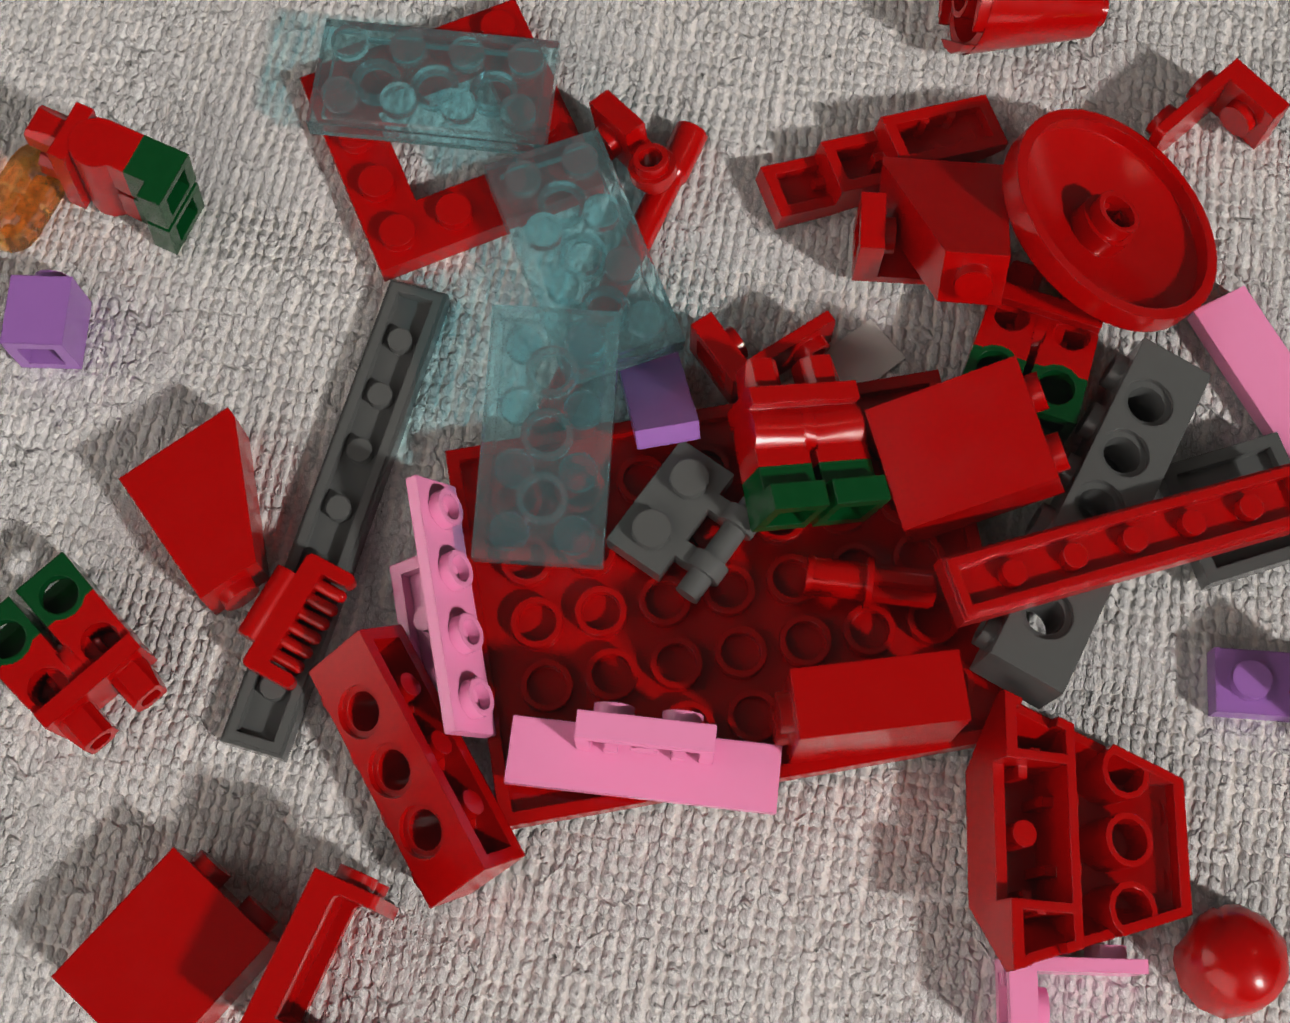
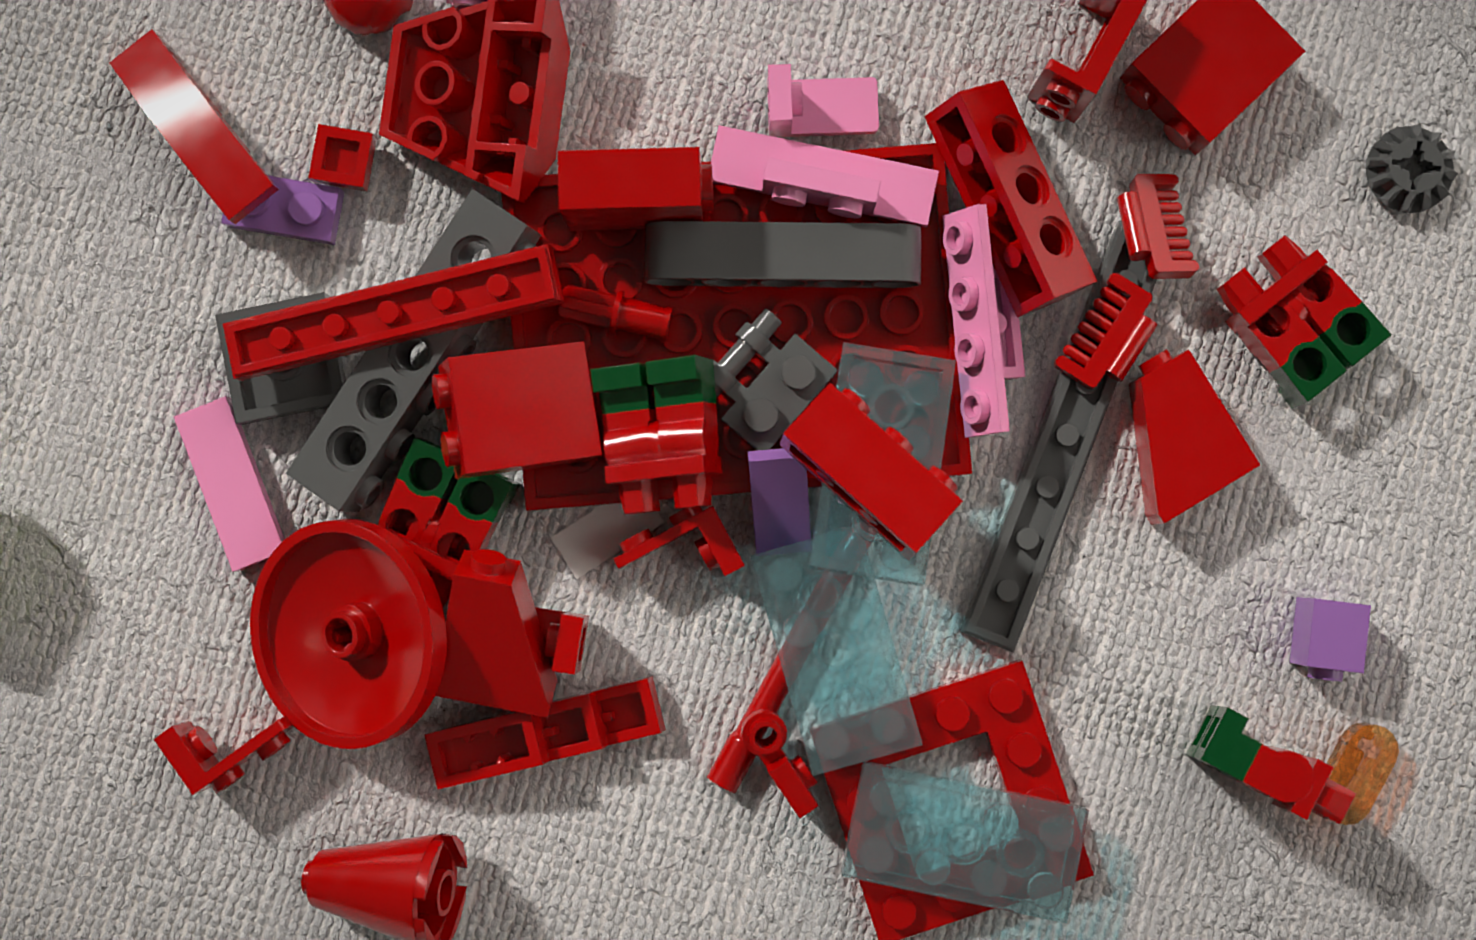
camera: 175 degrees left, 15 degrees up
none -> red plate [308,124,377,192]
none -> dark grey beam [644,221,921,288]
none -> bright pink bracket [767,64,879,137]
none -> red brick [780,383,963,561]
none -> red piece [1117,174,1199,279]

